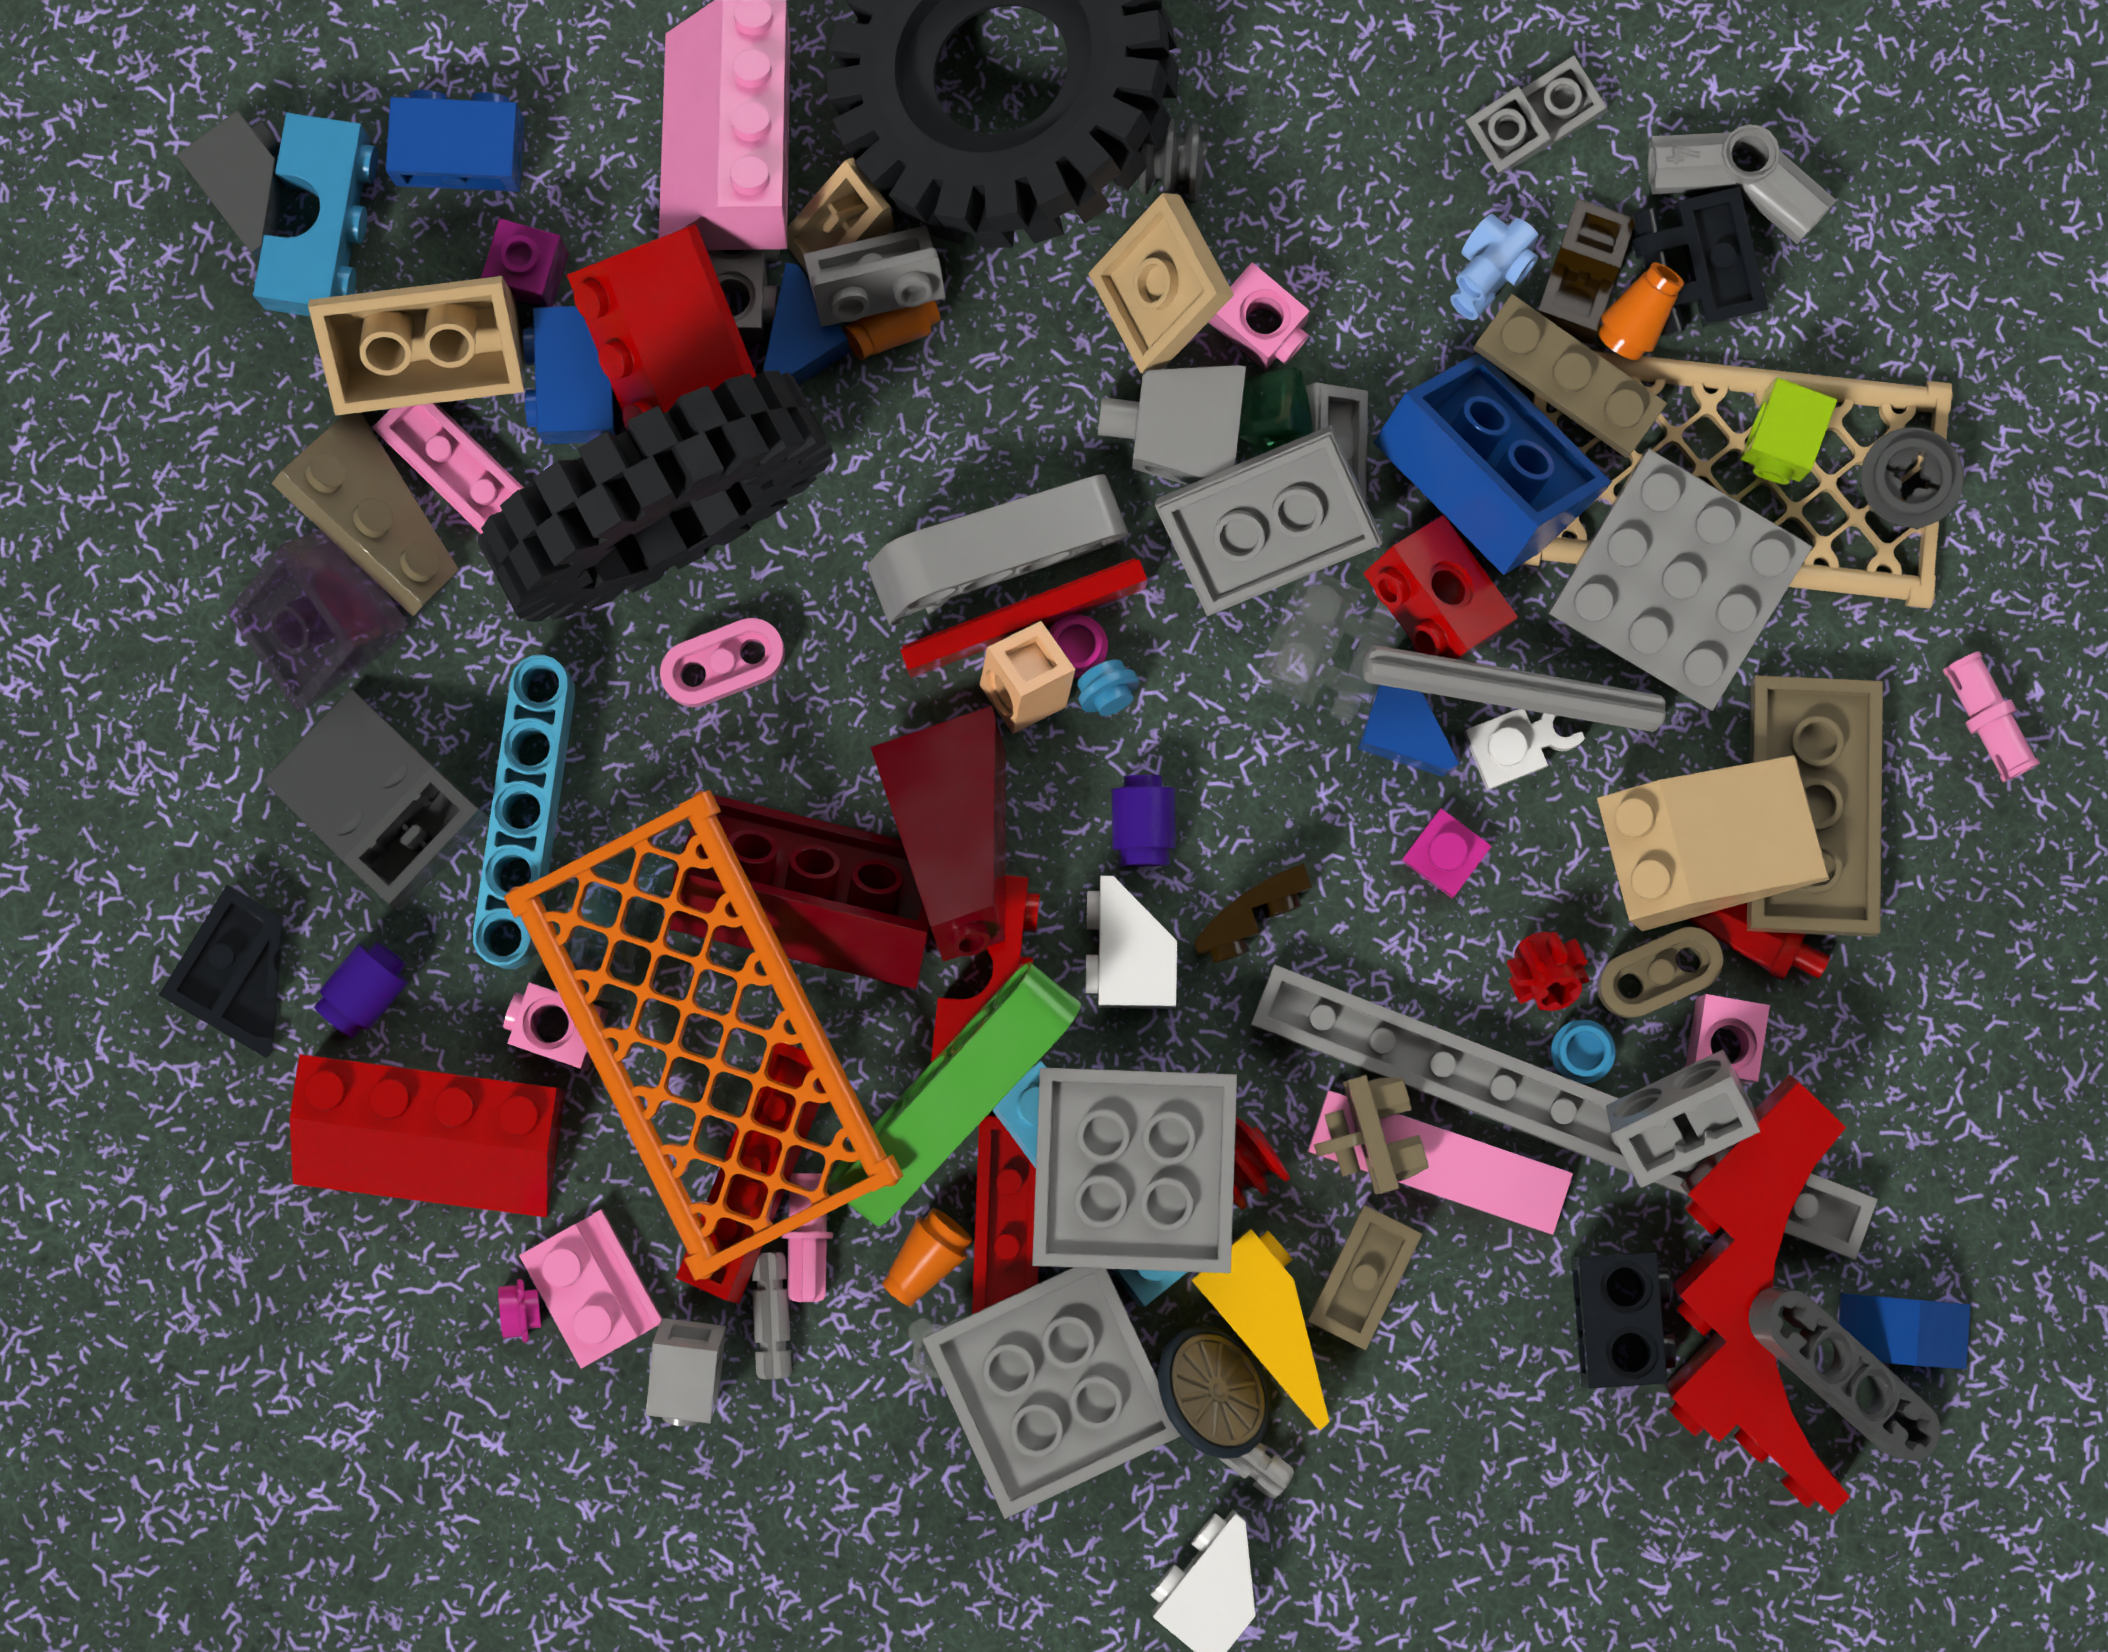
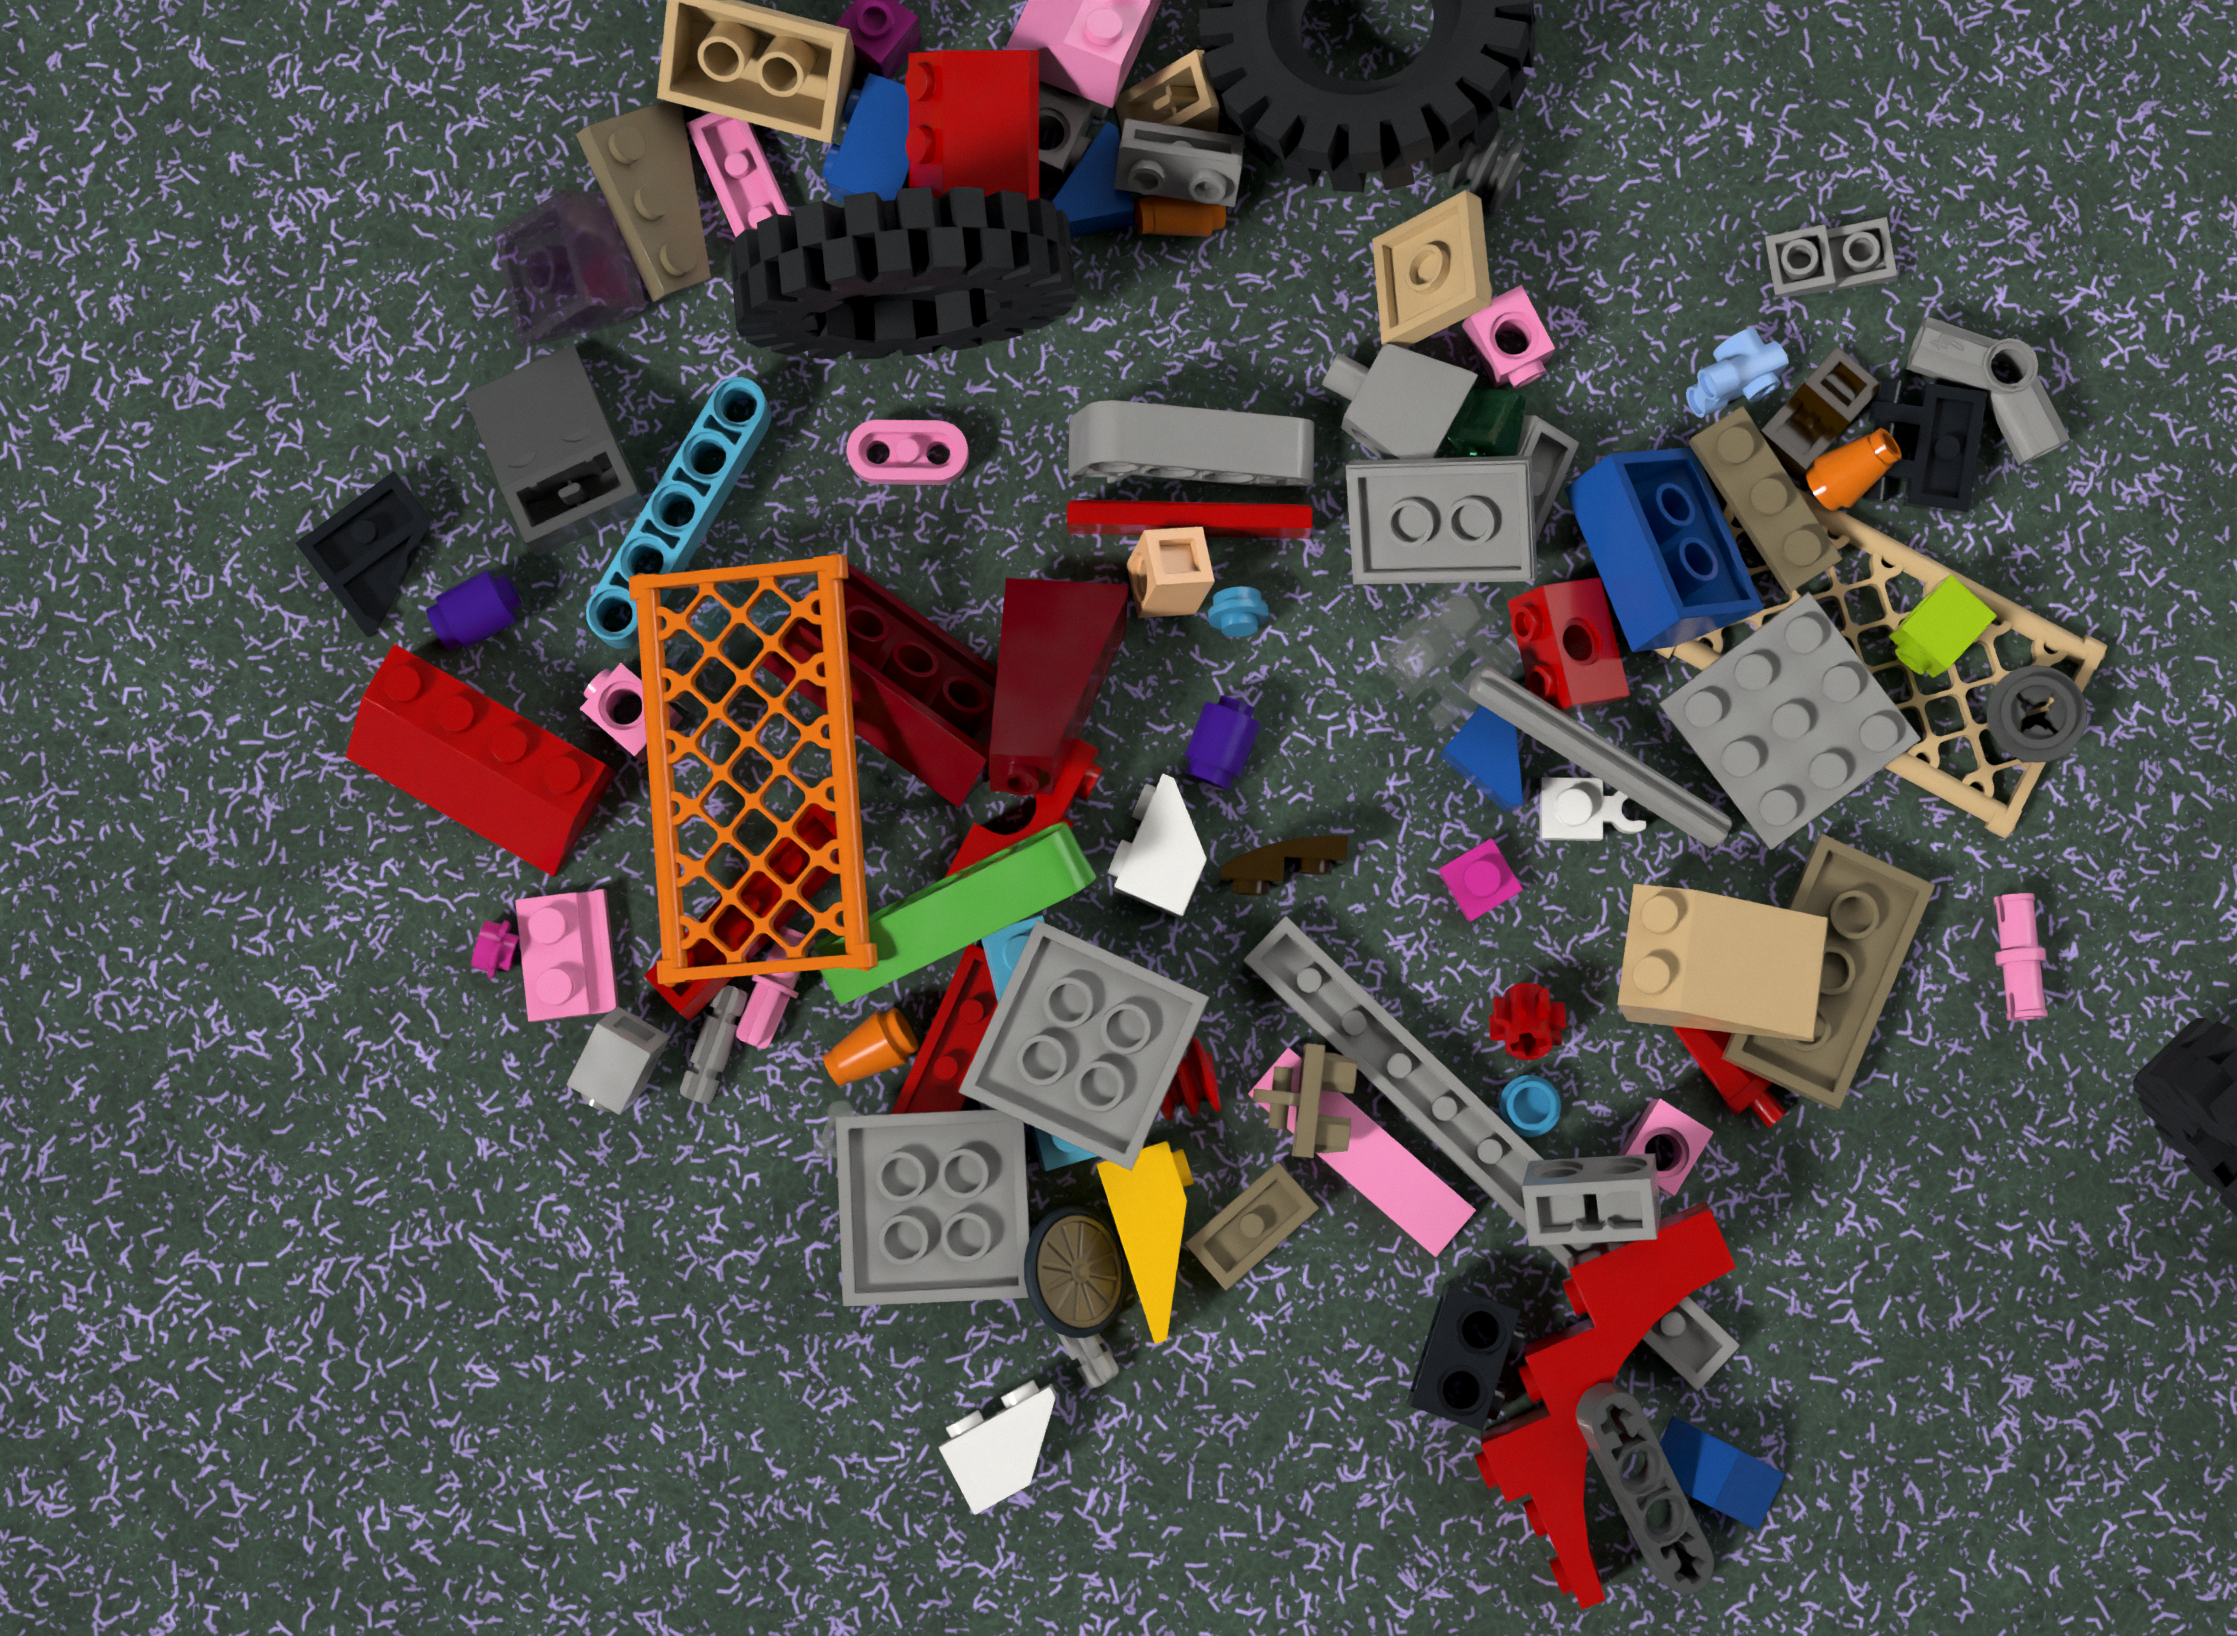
camera: 25 degrees right, 0 degrees up
dark pink plate [1049,614,1108,679] -> none
dark tan plate [1597,927,1723,1018] -> none

